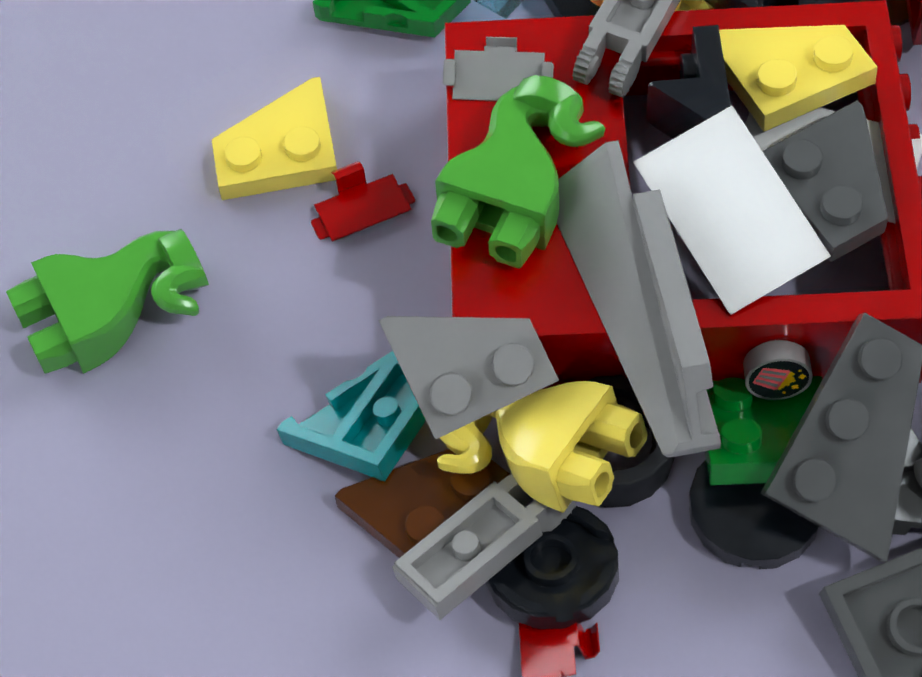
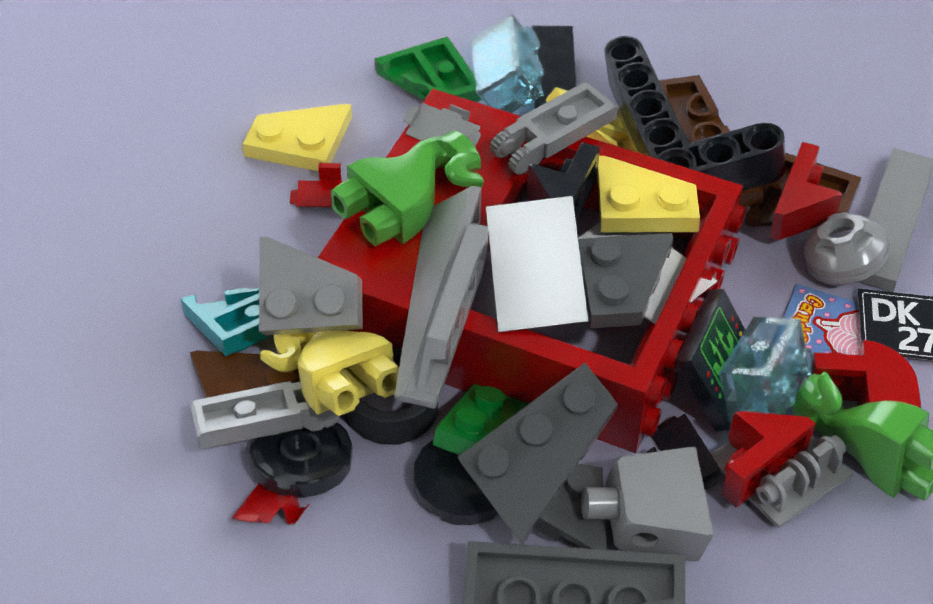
camera: 20 degrees right, 10 degrees down
bright green hips [6,229,209,374] -> none
tile [743,340,813,400] -> none

